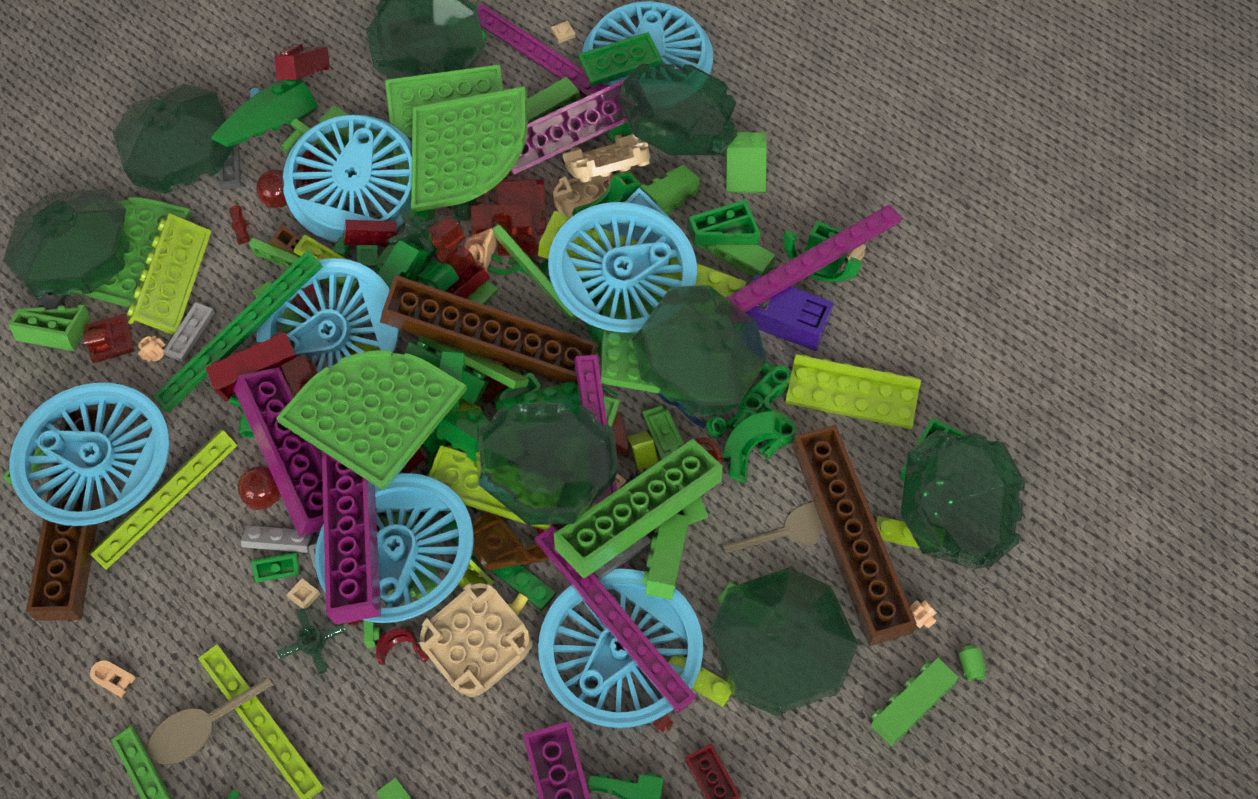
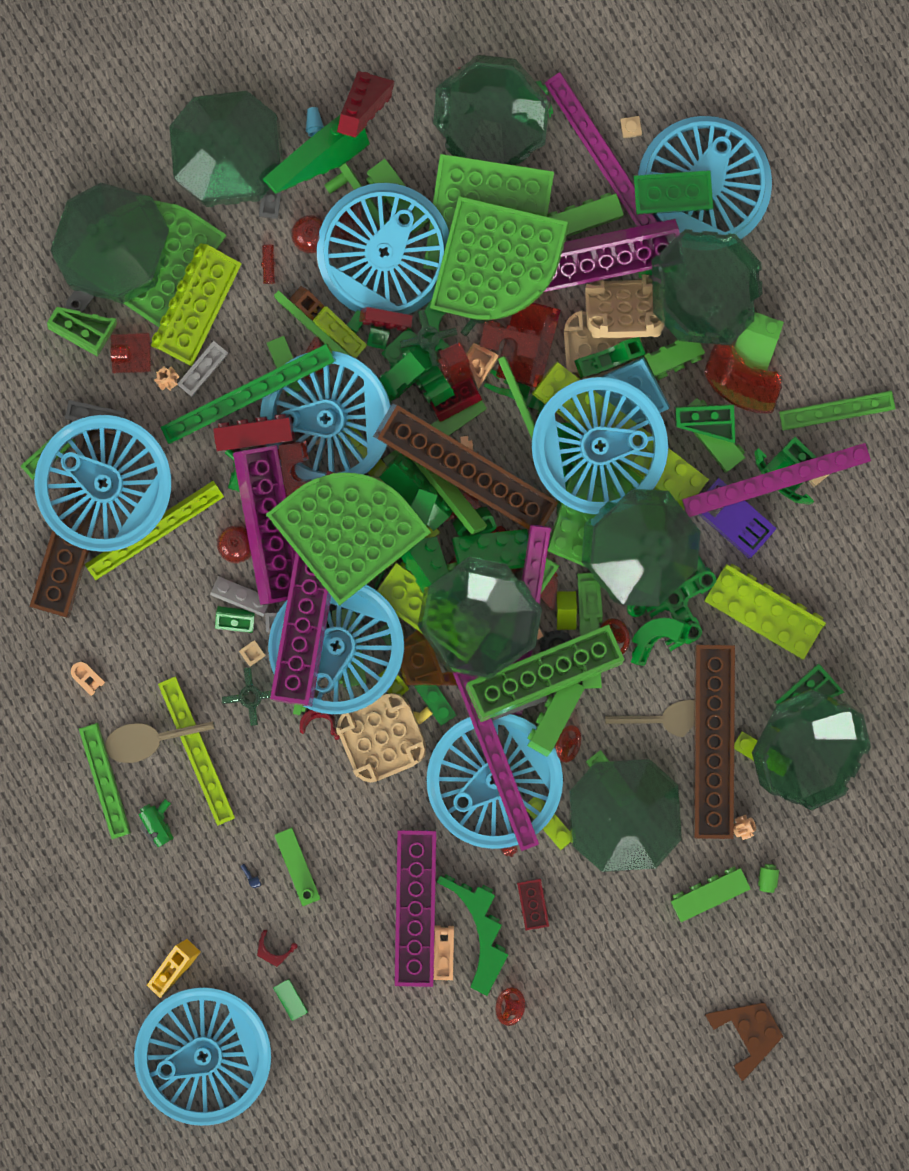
camera: 15 degrees right, 25 degrees up
none -> clear red piece [555,725,581,763]
none -> clear red panel [704,343,782,414]
none -> bright green tile [779,391,895,431]

